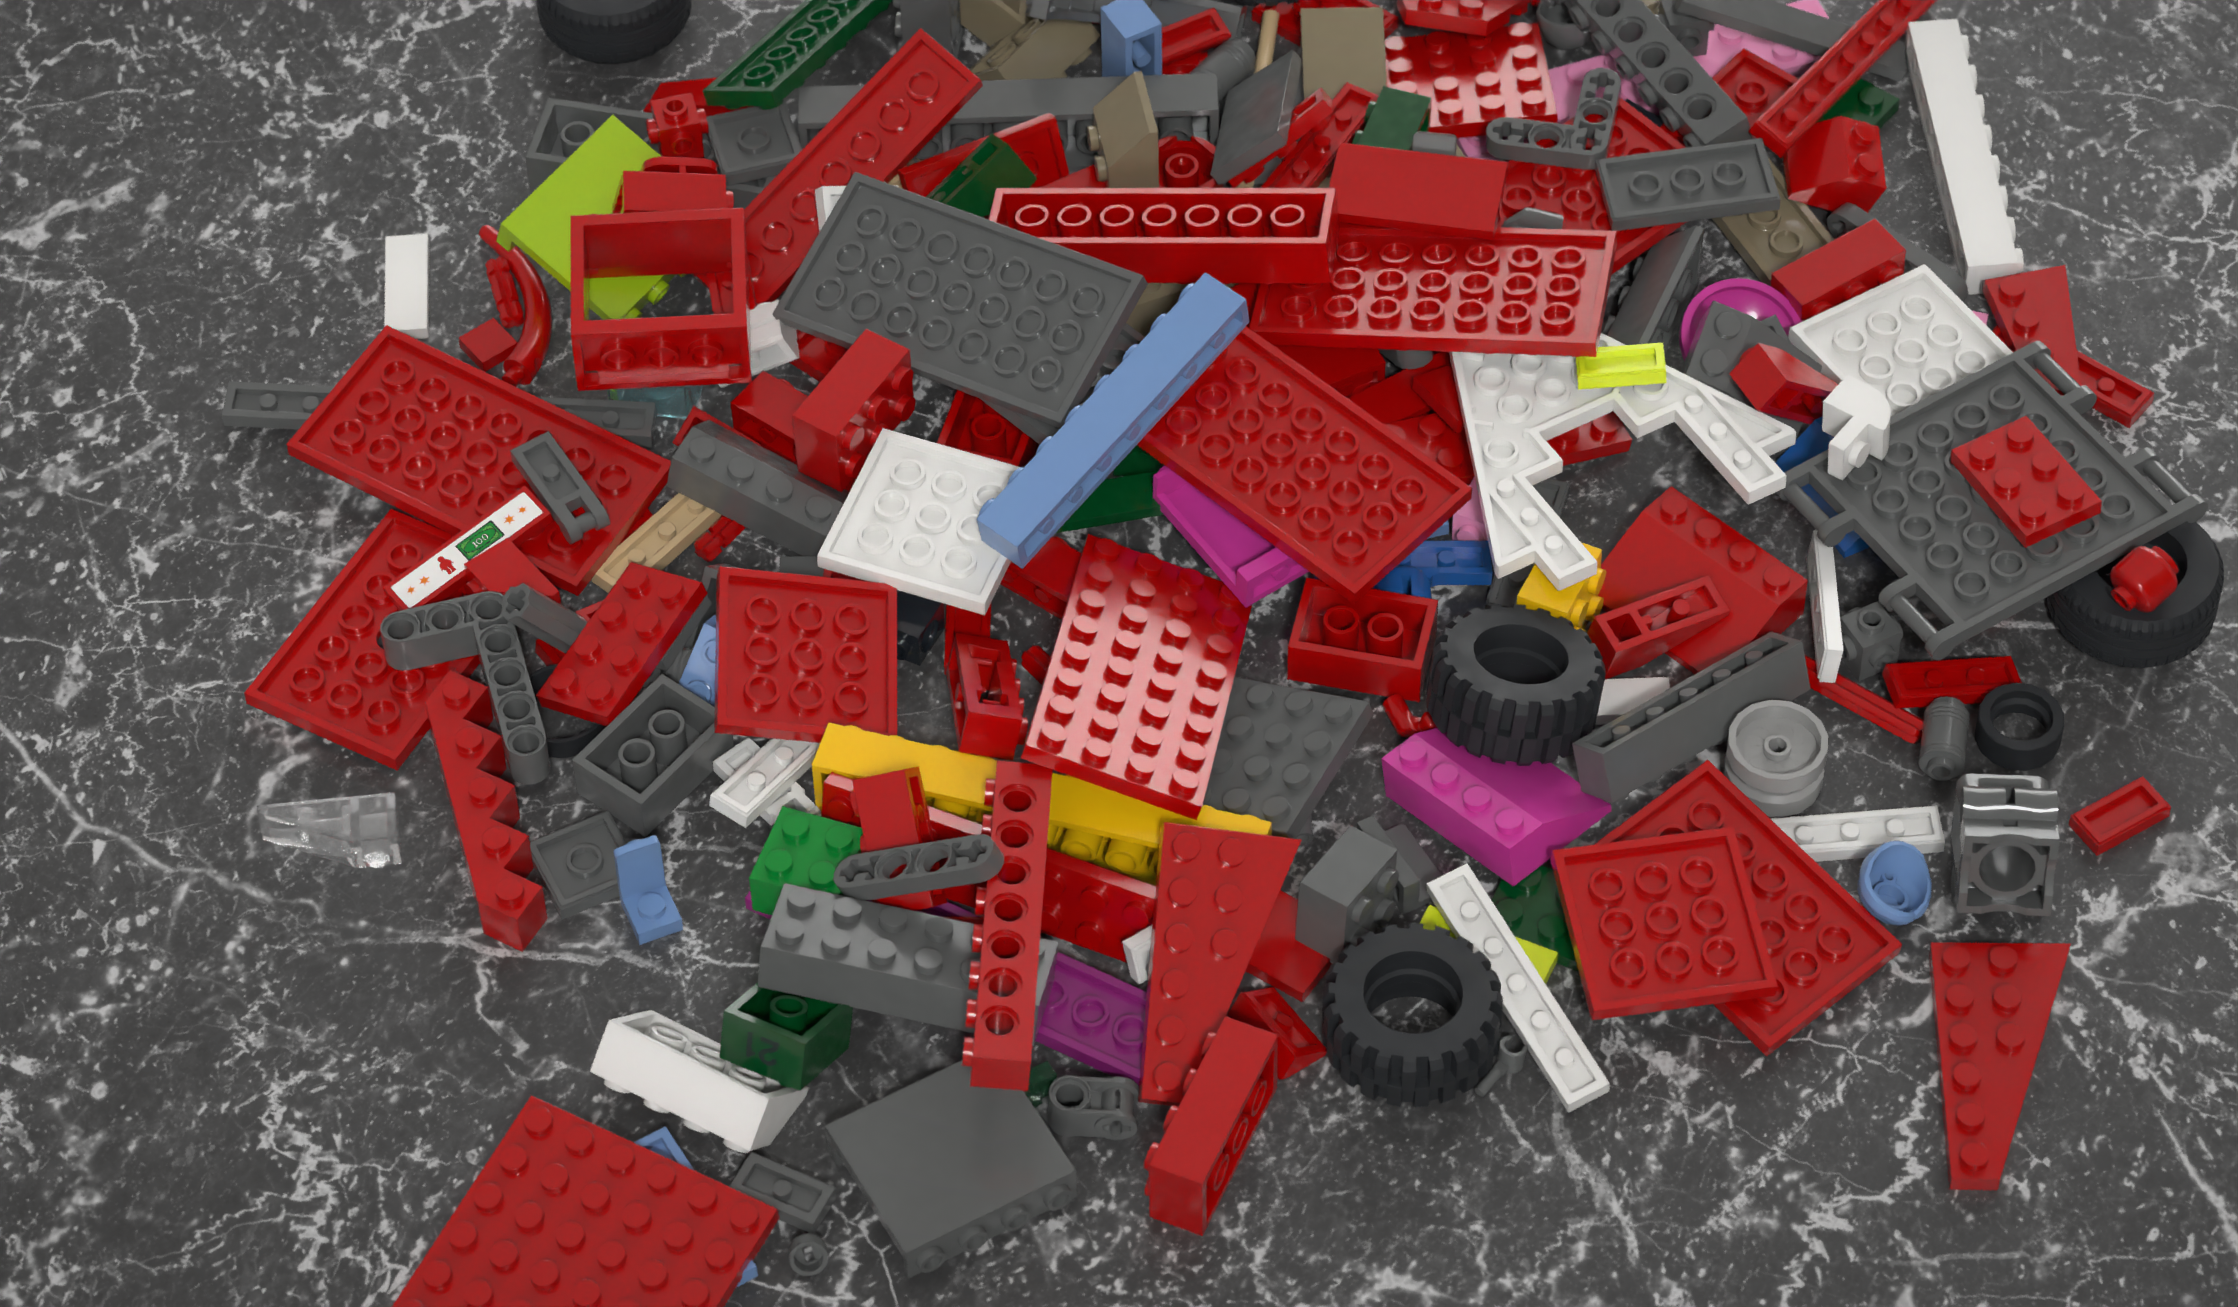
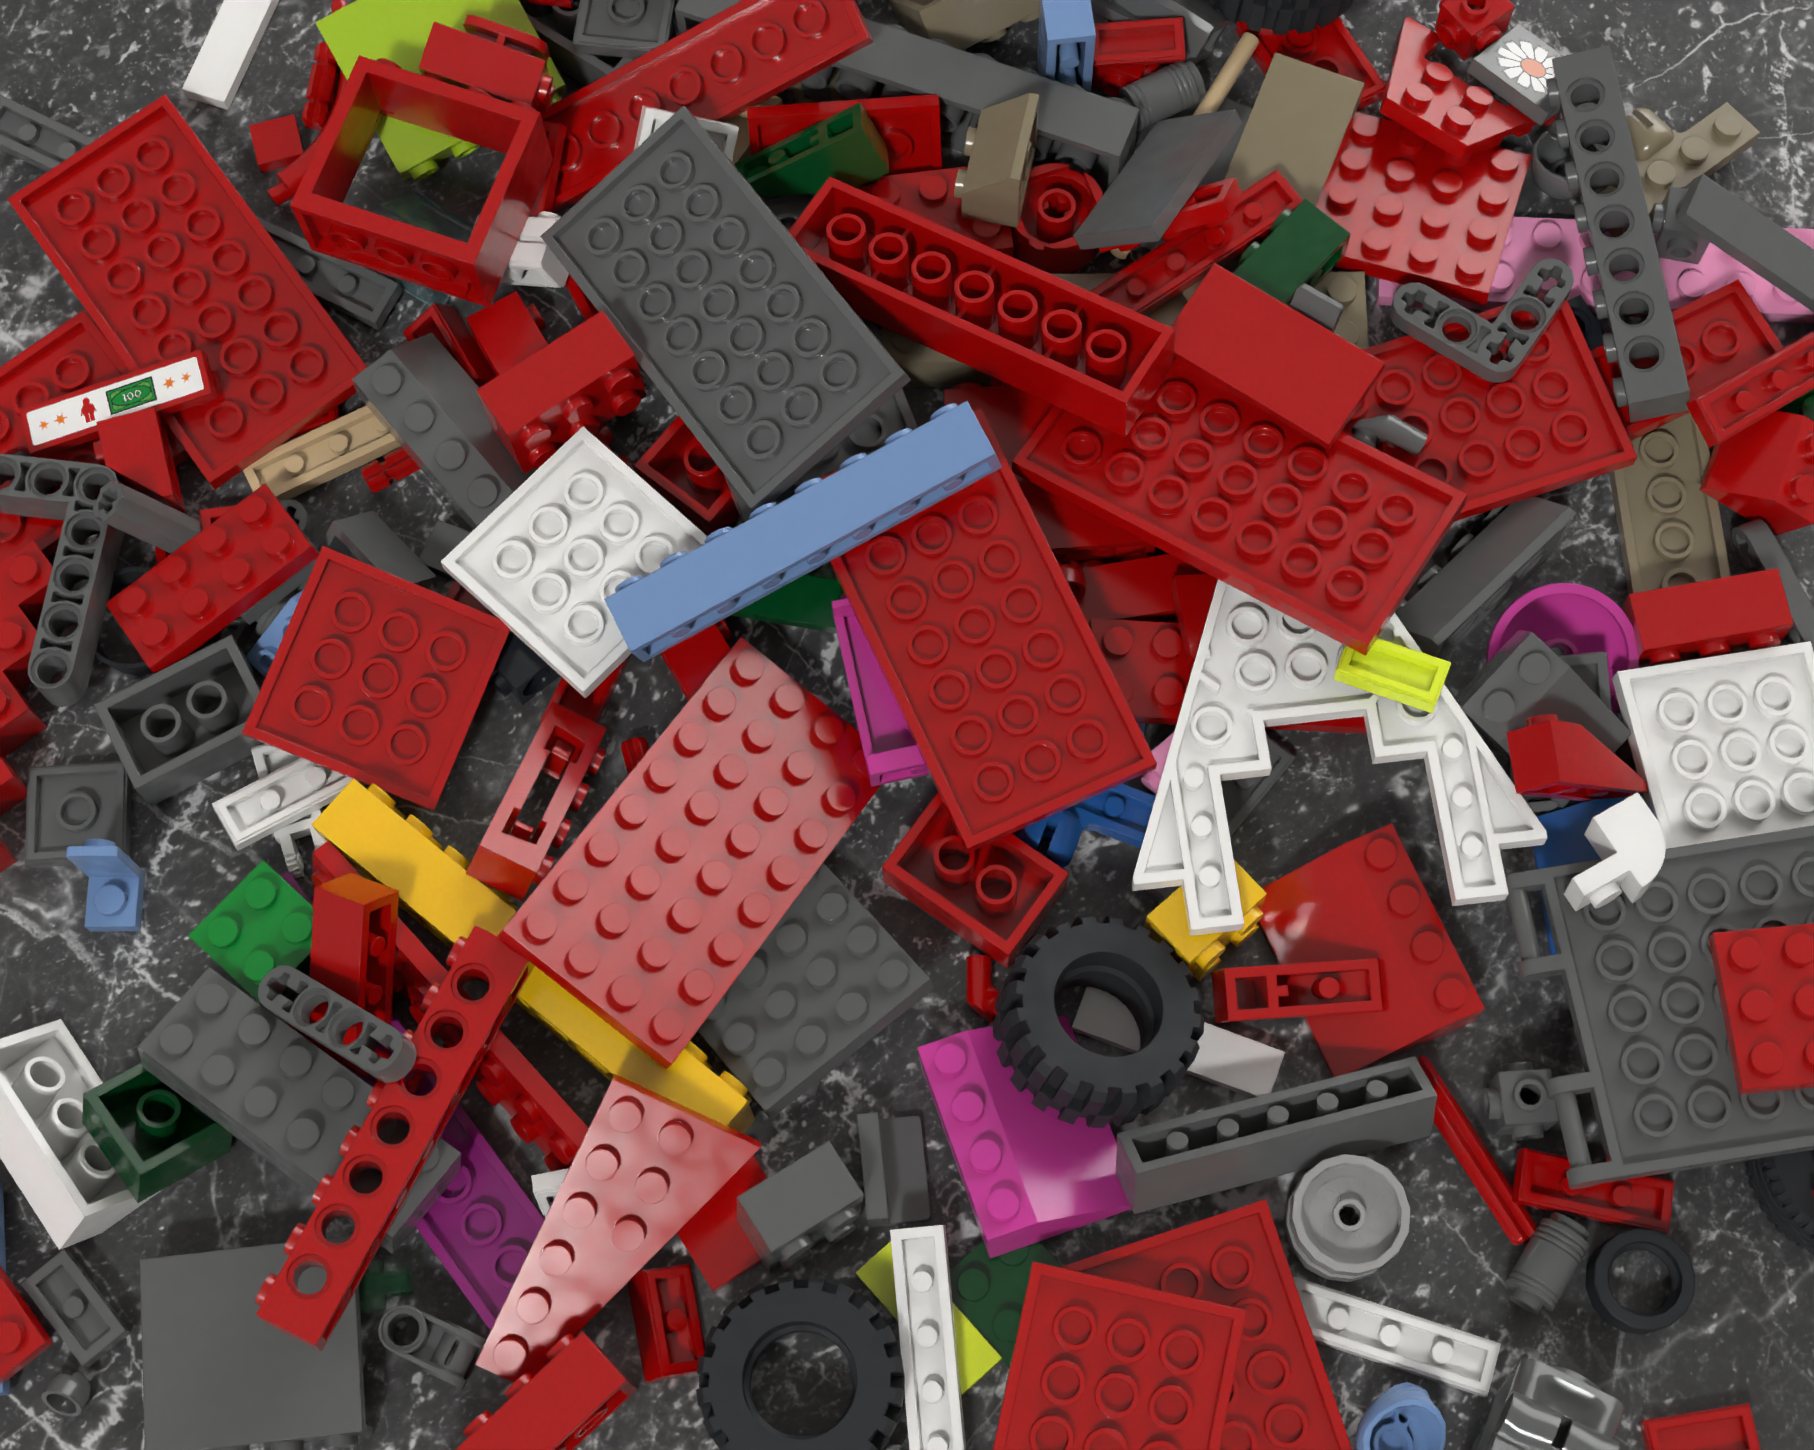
camera: 25 degrees right, 20 degrees up
dark grey plate [510,431,610,544] -> none
dark grey tile [1595,138,1780,231] -> none
white tile [1806,529,1843,683] -> none

